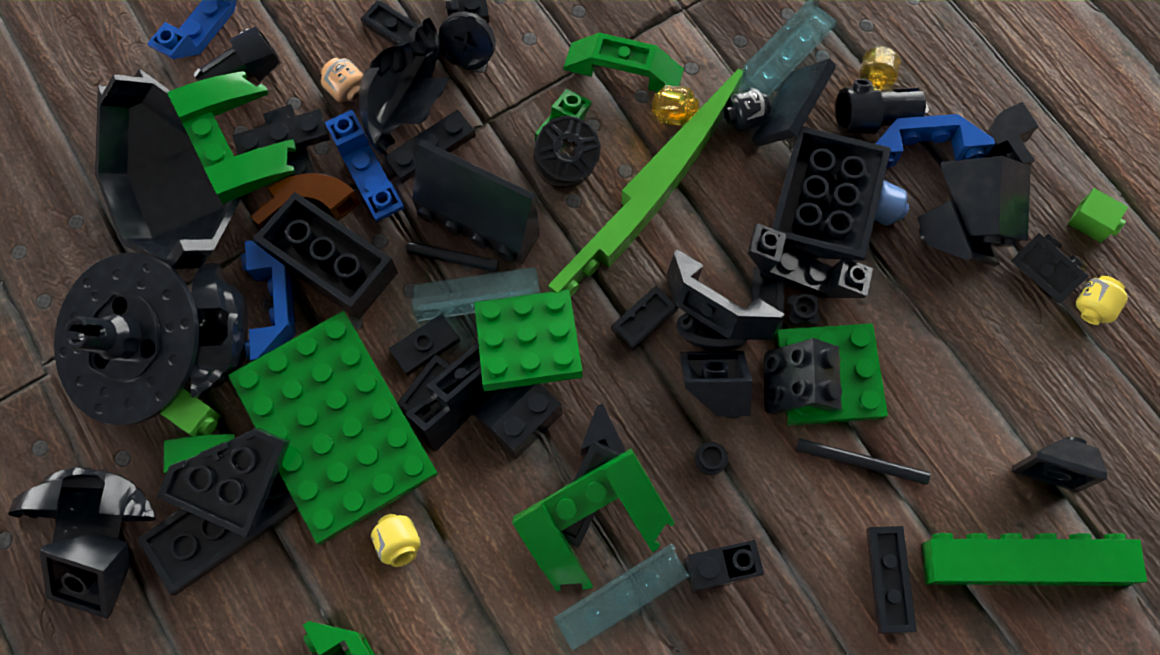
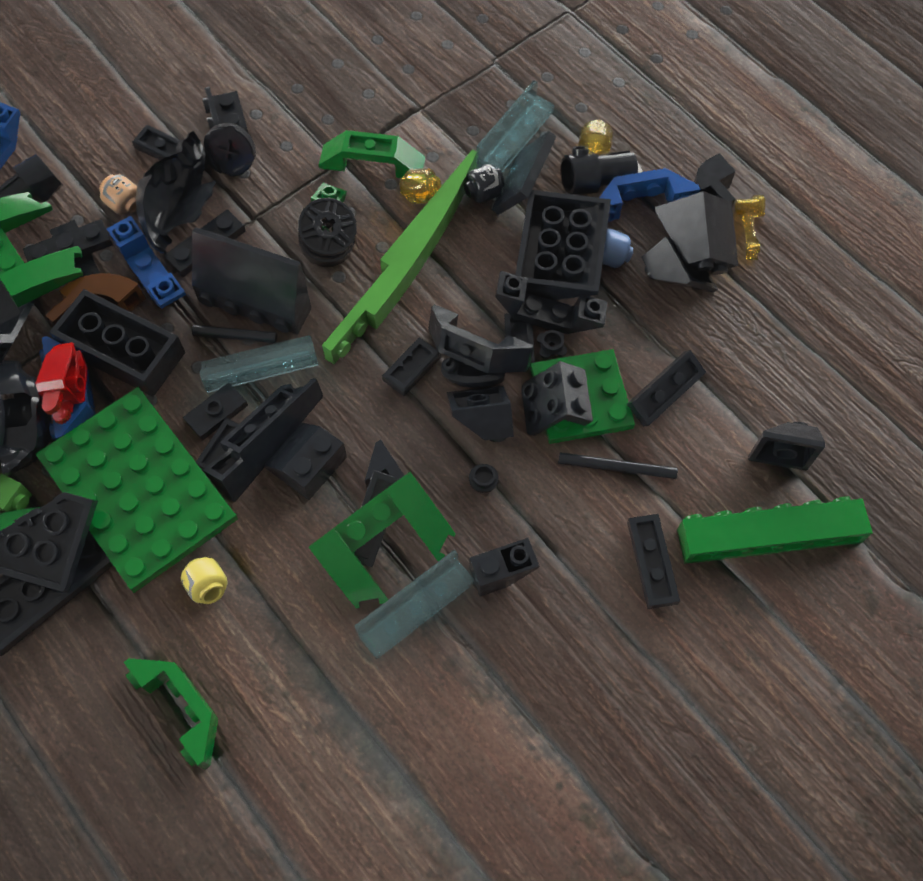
camera: 10 degrees left, 5 degrees down
green plate [474,289,583,391] -> none
black bracket [1011,233,1089,304] -> none
bright green brick [1068,188,1128,243] -> none
light yellow head [1076,276,1128,325] -> none
none -> red hinge [35,342,88,424]
none -> black plate [627,350,706,427]
none -> clear yellow brick [735,195,765,260]

